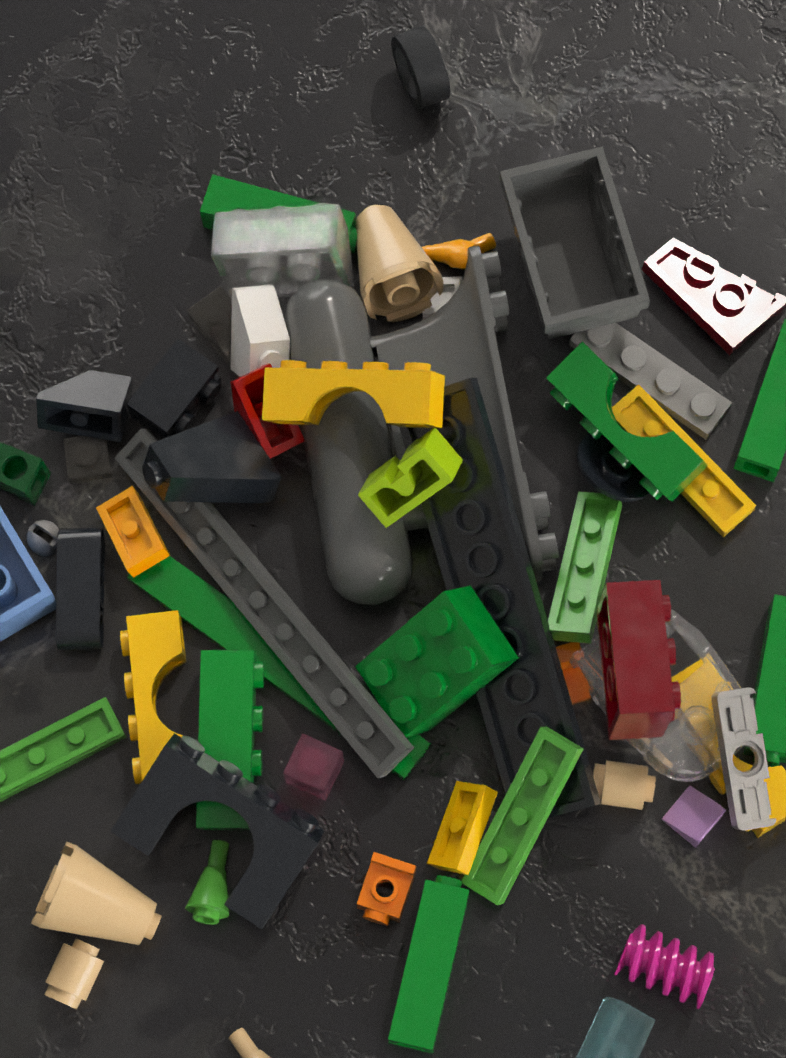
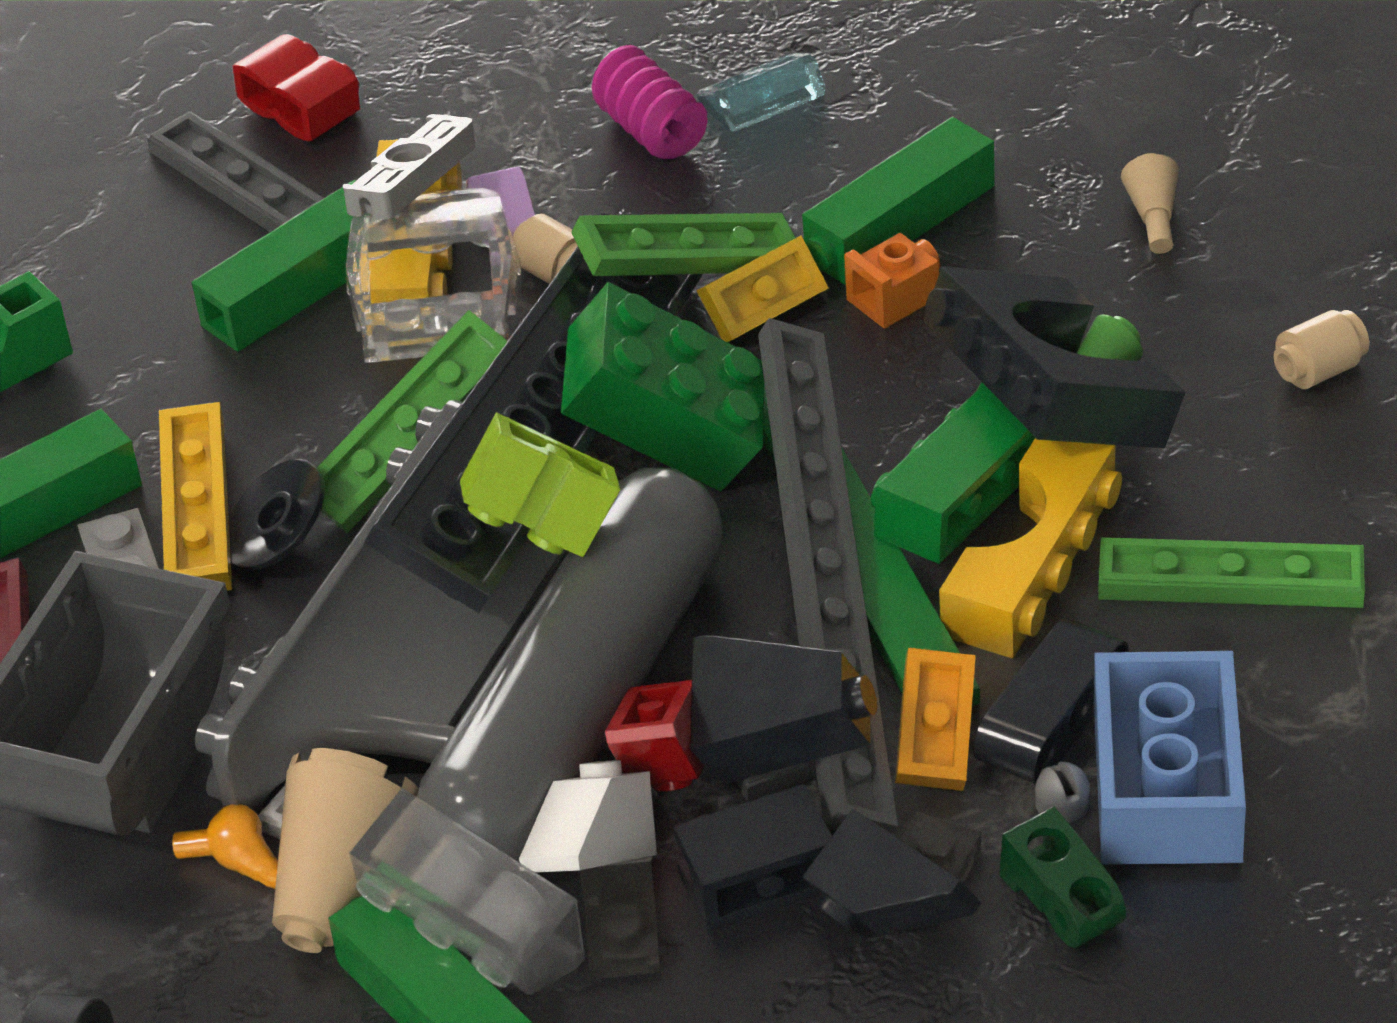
camera: 145 degrees left, 30 degrees down
tan cone [31,841,162,945] -> none
yellow arch [262,360,445,428] -> none
clear pink brick [283,733,344,801] -> none
green arch [546,341,708,502] -> none
dark red brick [596,580,681,740] -> none

